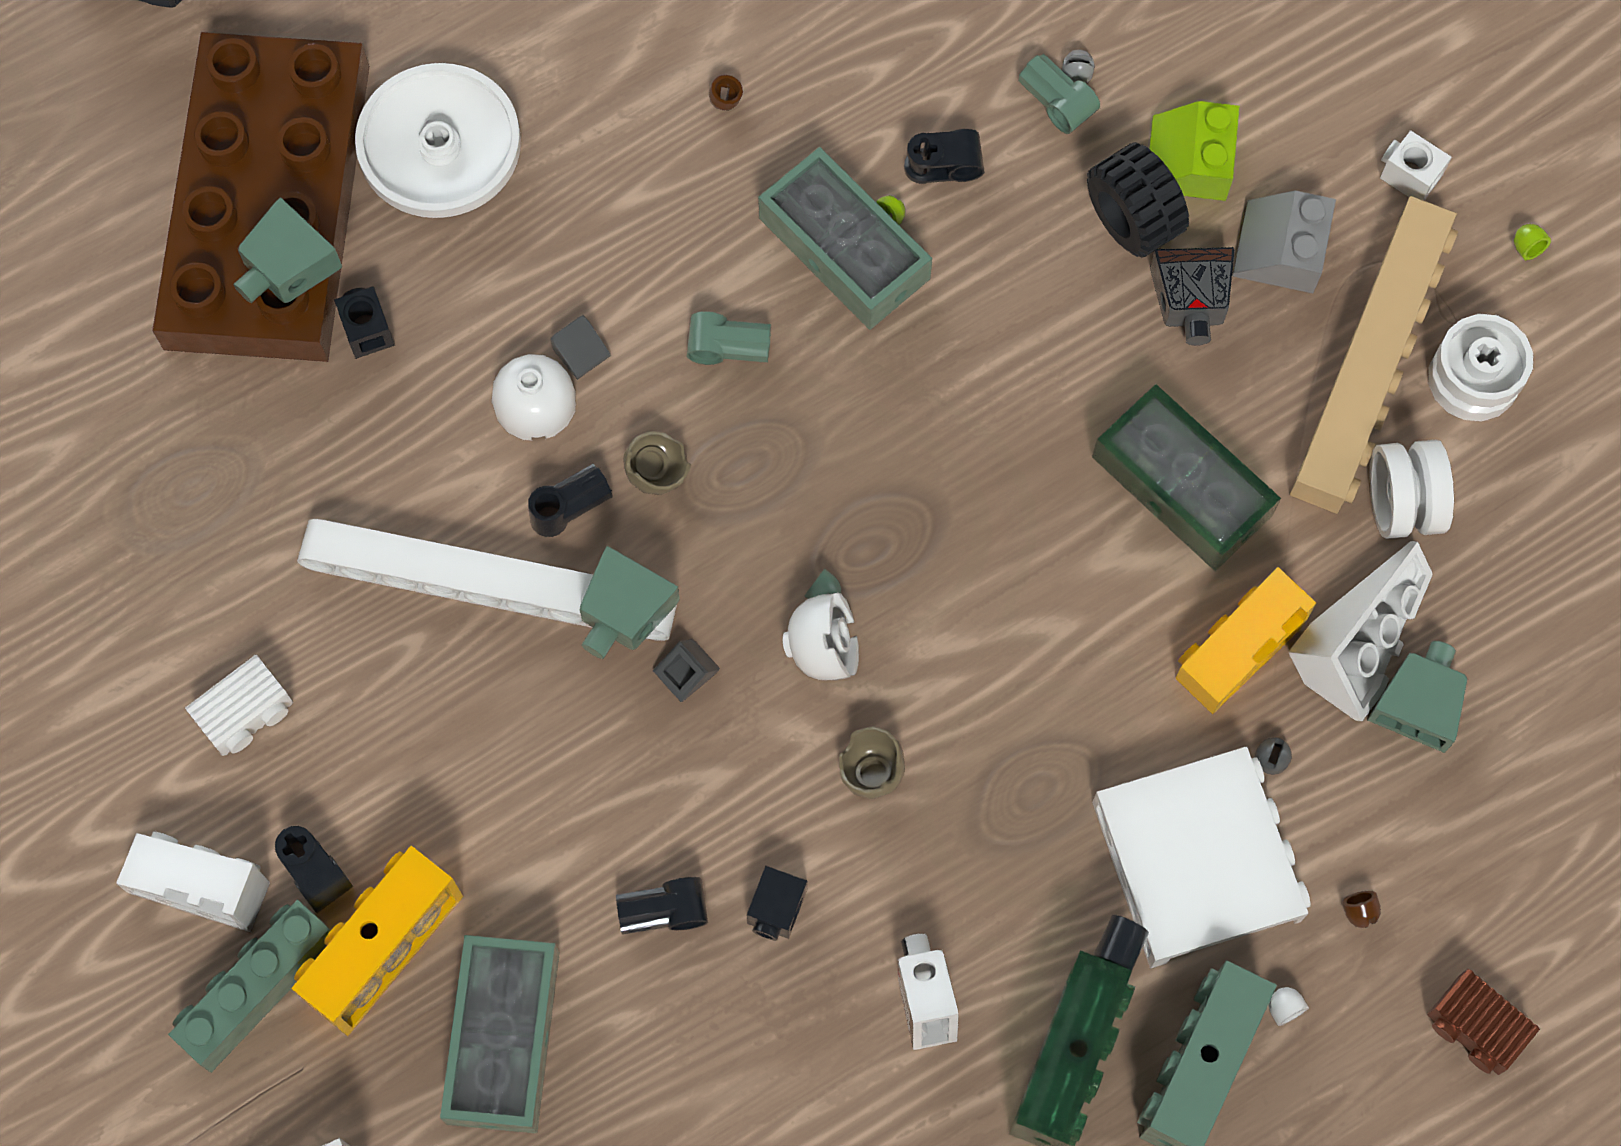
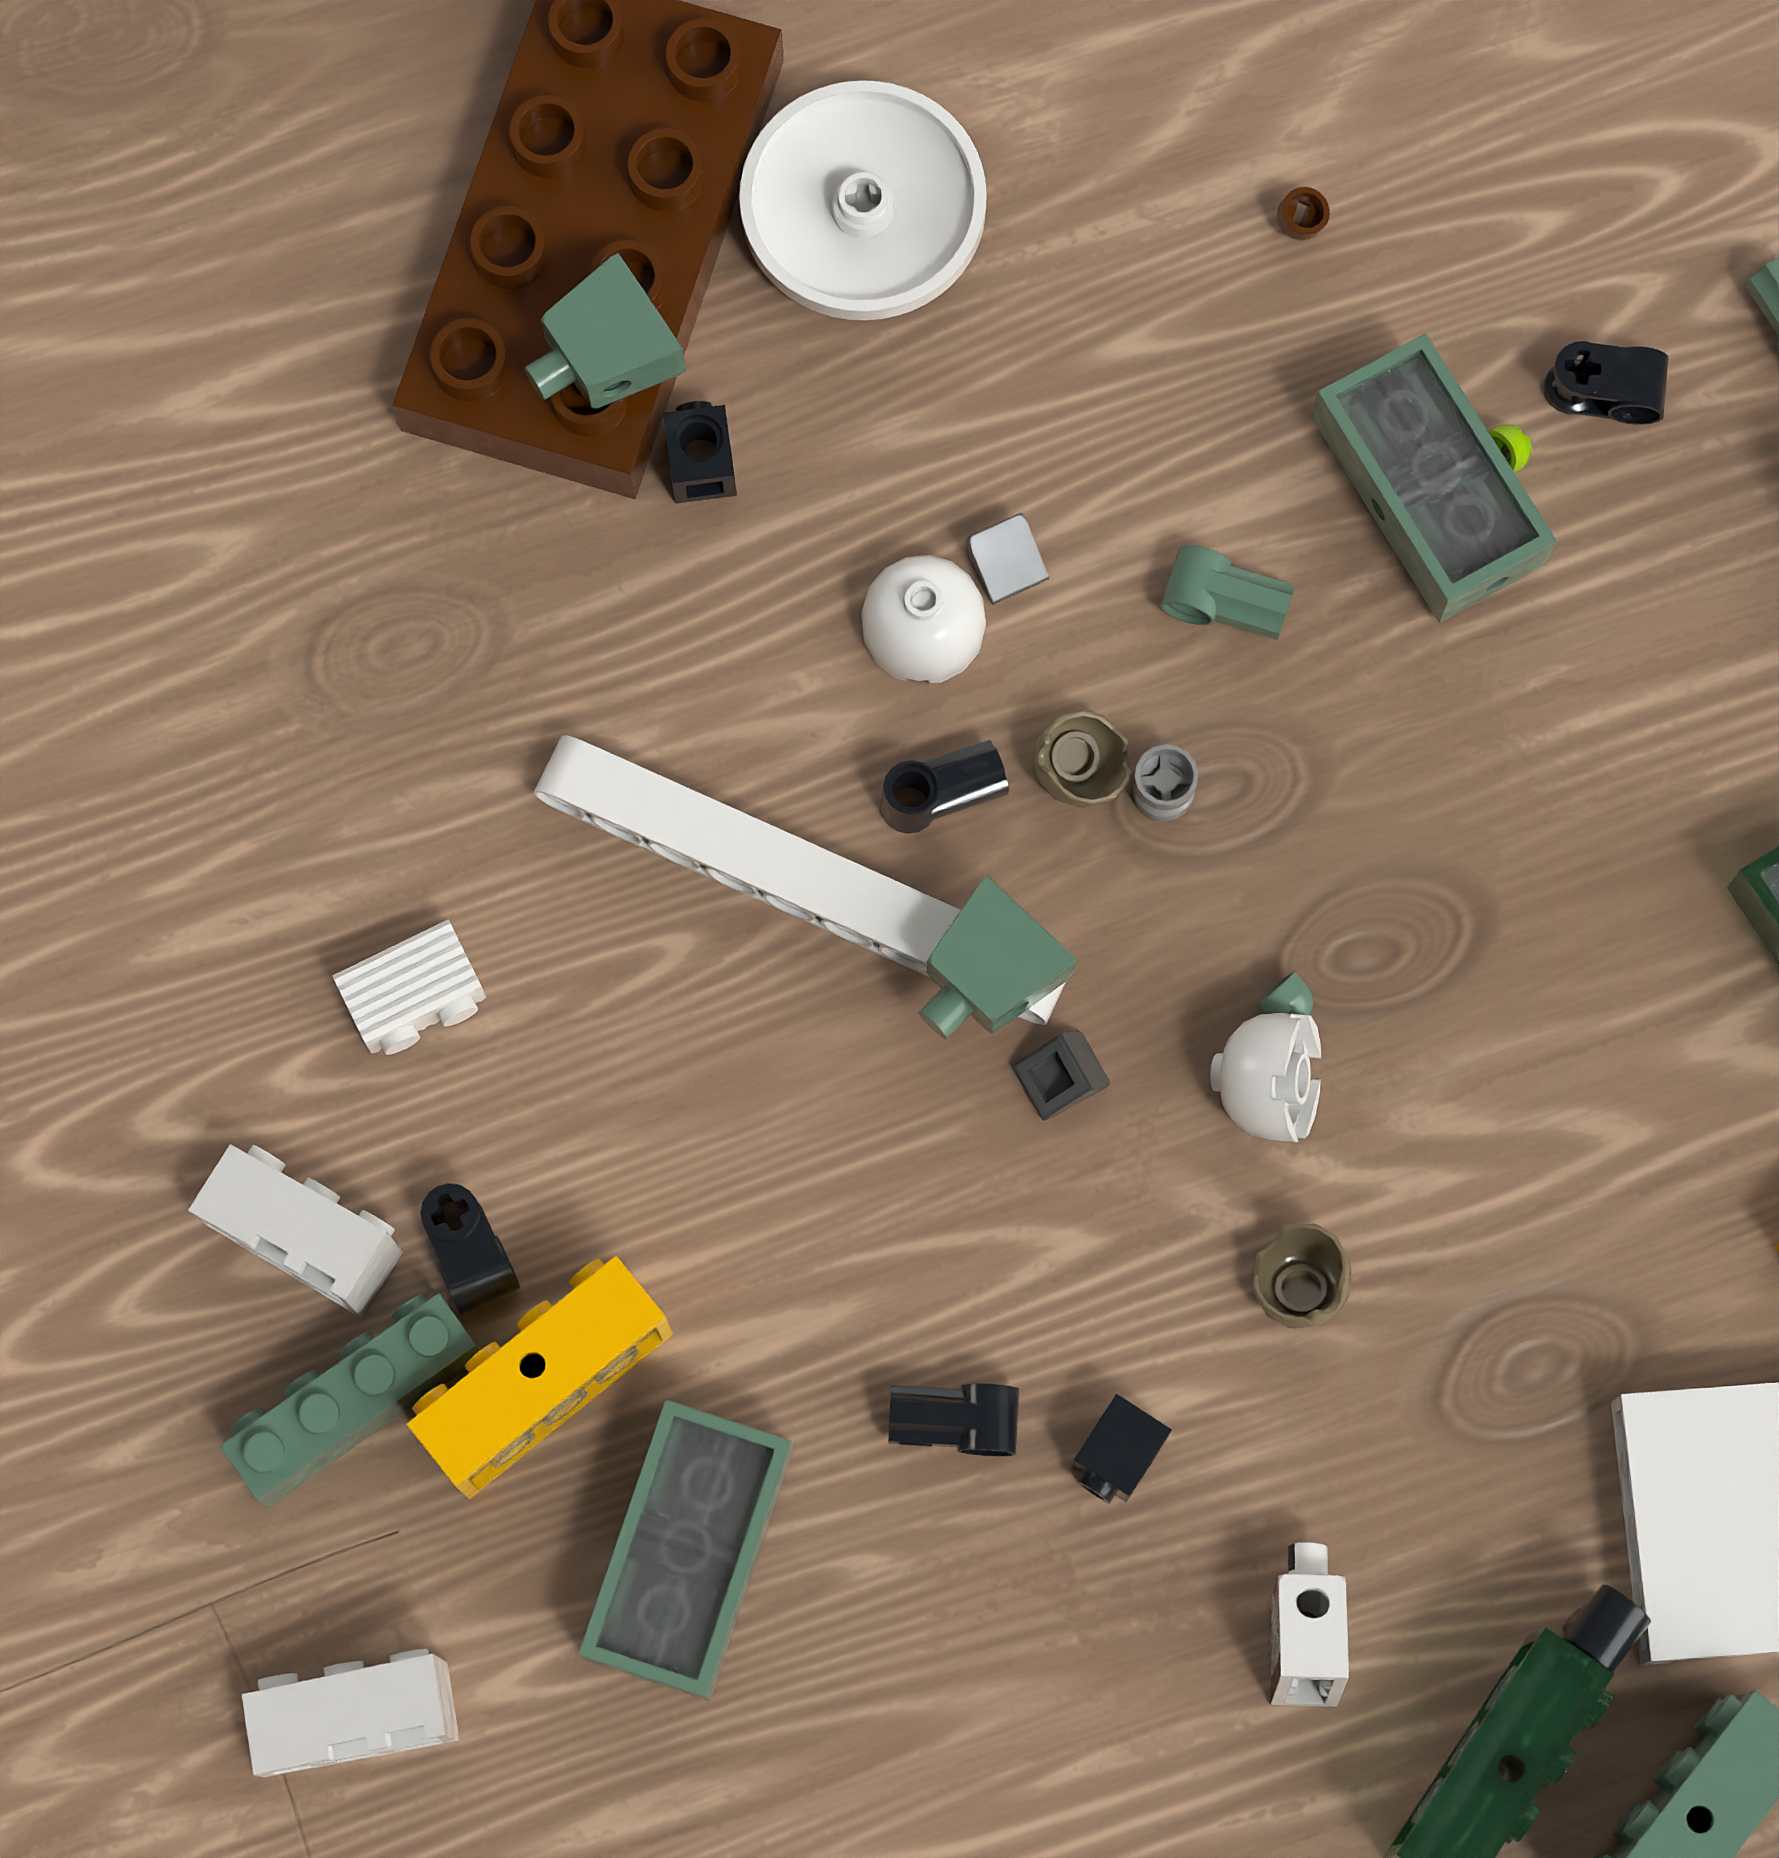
camera: 15 degrees right, 5 degrees up
none -> light grey wheel [1132,744,1198,822]

